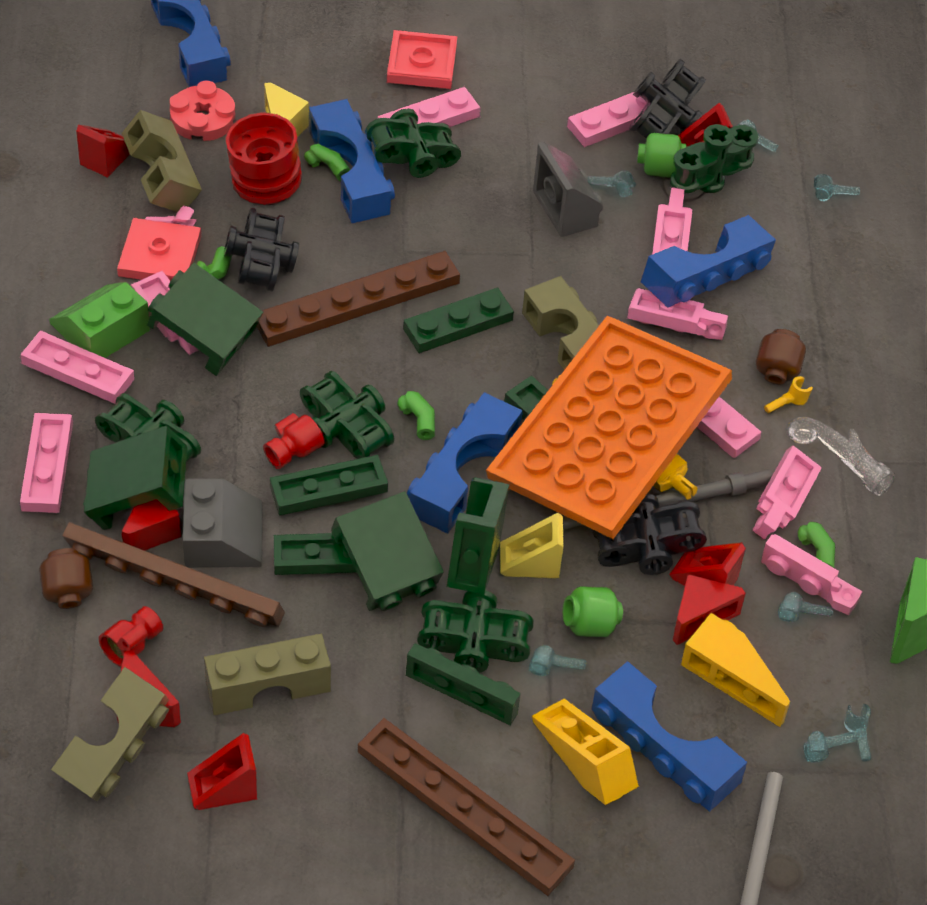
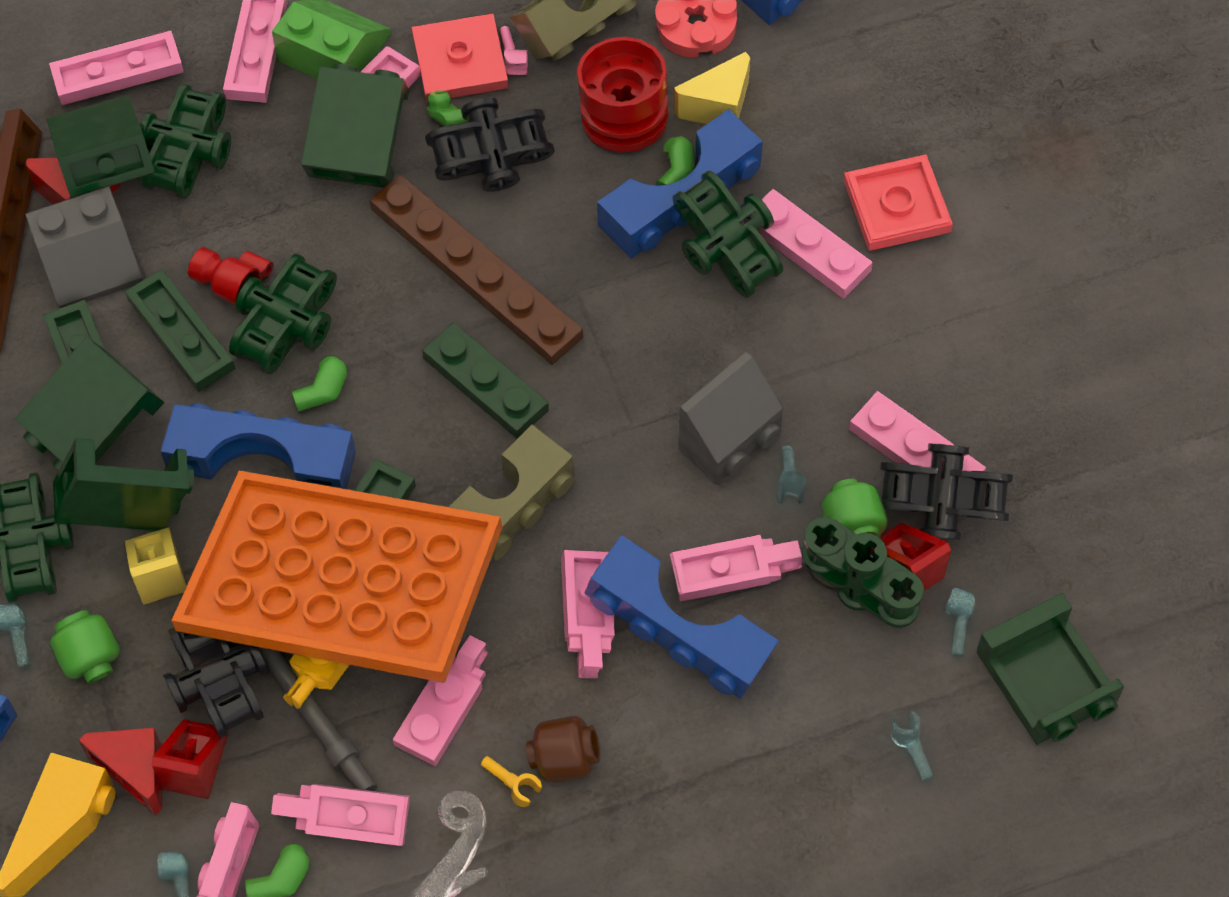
camera: 75 degrees right, 10 degrees up
none -> dark green panel [976,593,1124,745]

